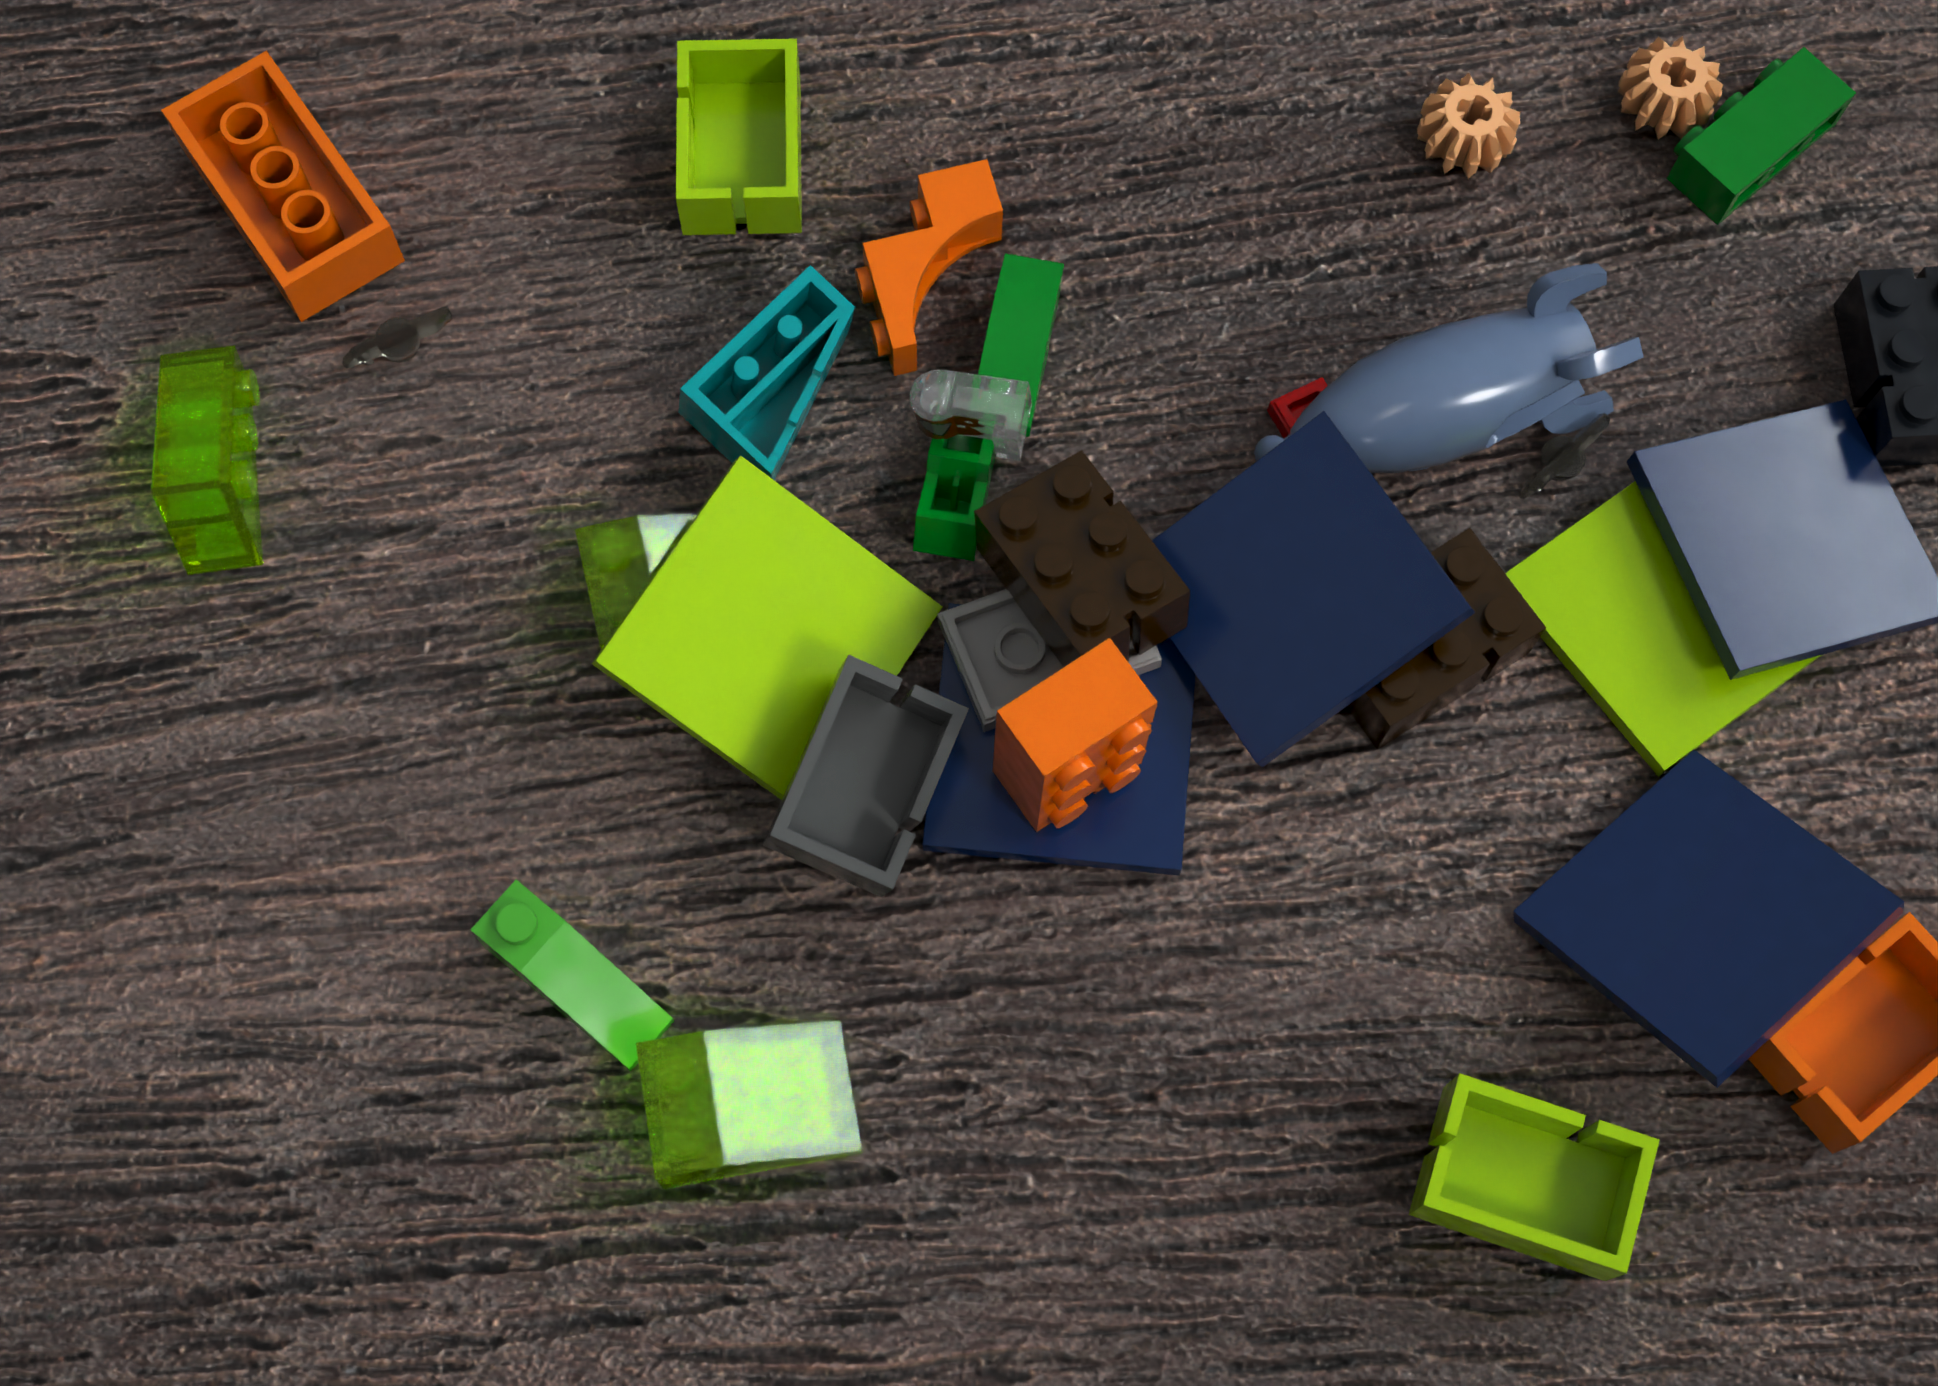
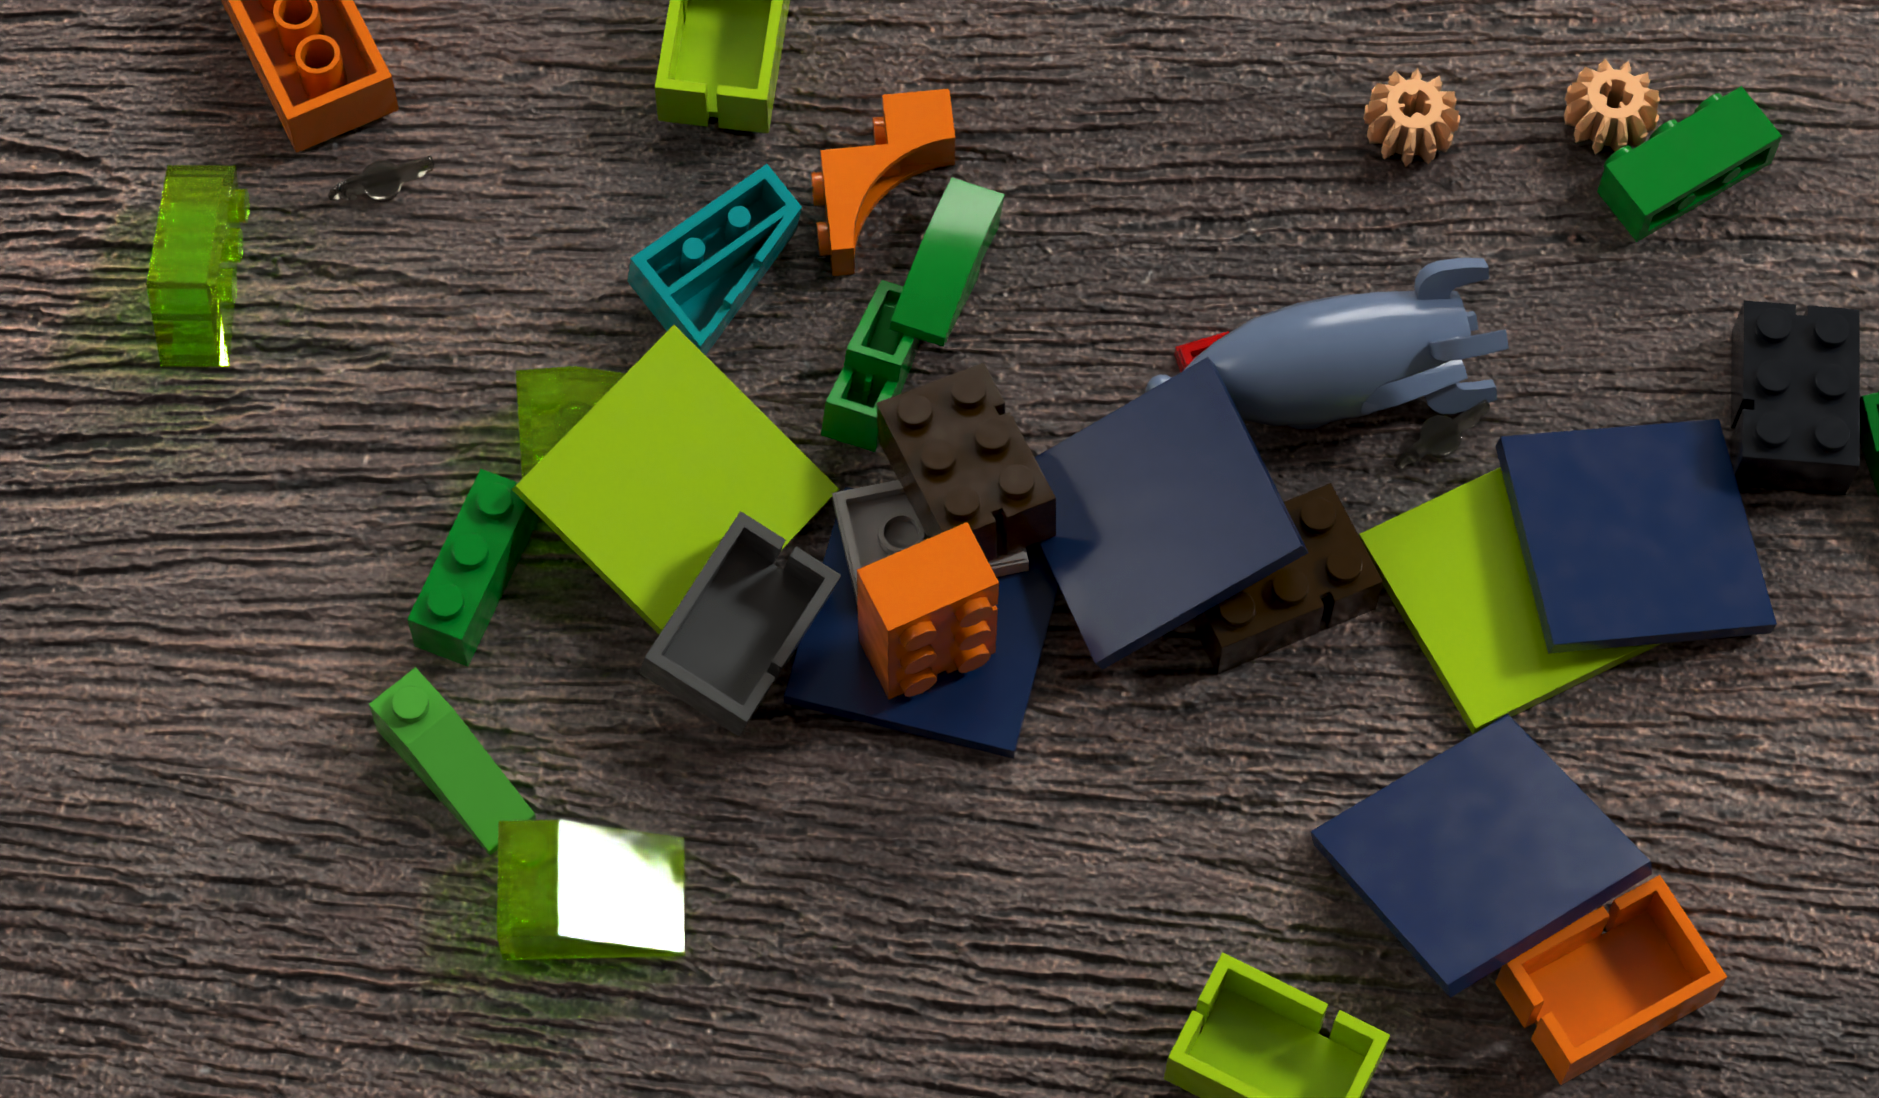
camera: 10 degrees right, 5 degrees down
clear leg [910,370,1032,461] -> none
none -> green brick [407,469,540,667]

